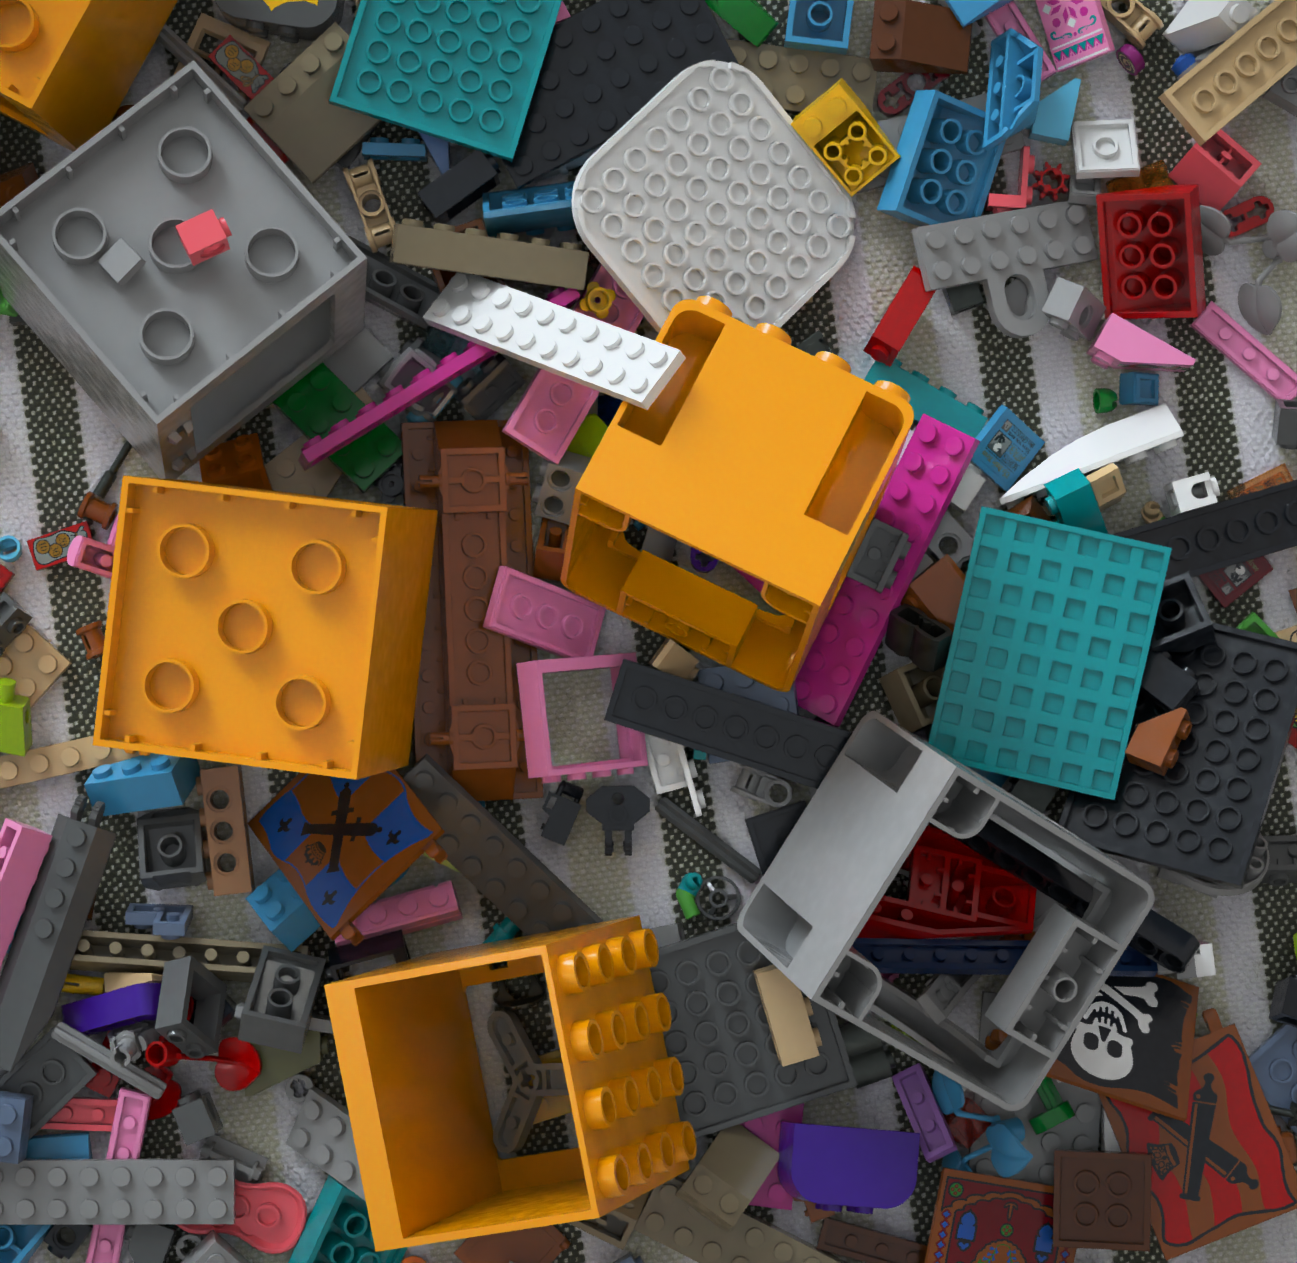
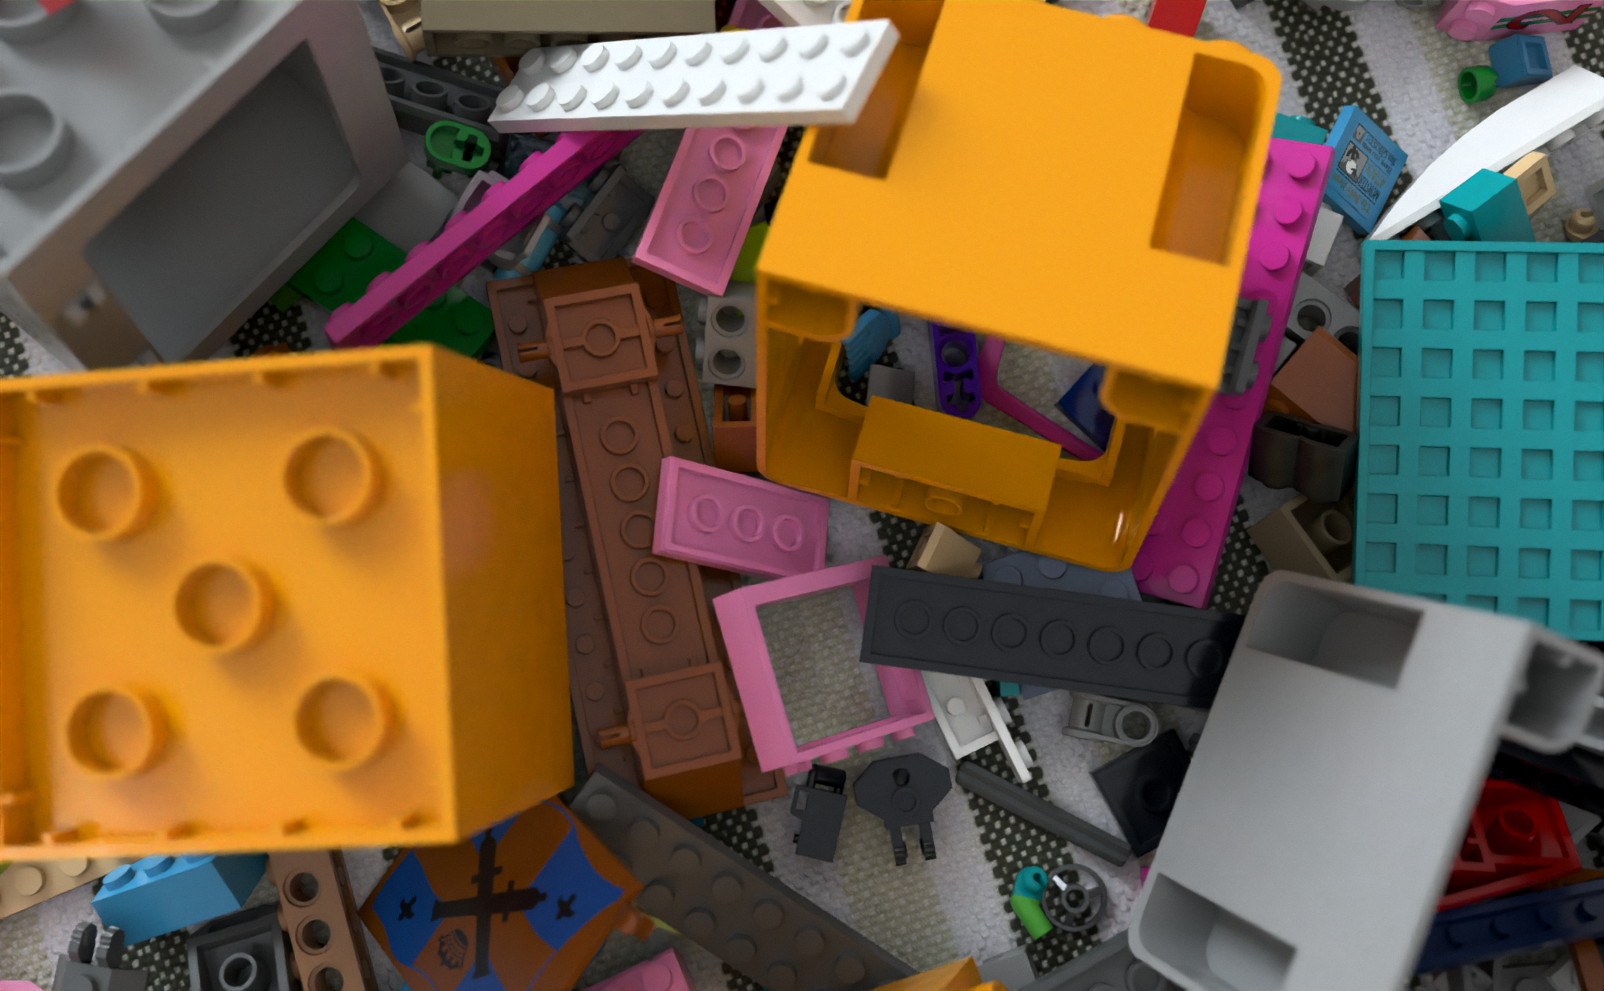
camera: 10 degrees left, 5 degrees down
none -> green piece [424,120,491,179]

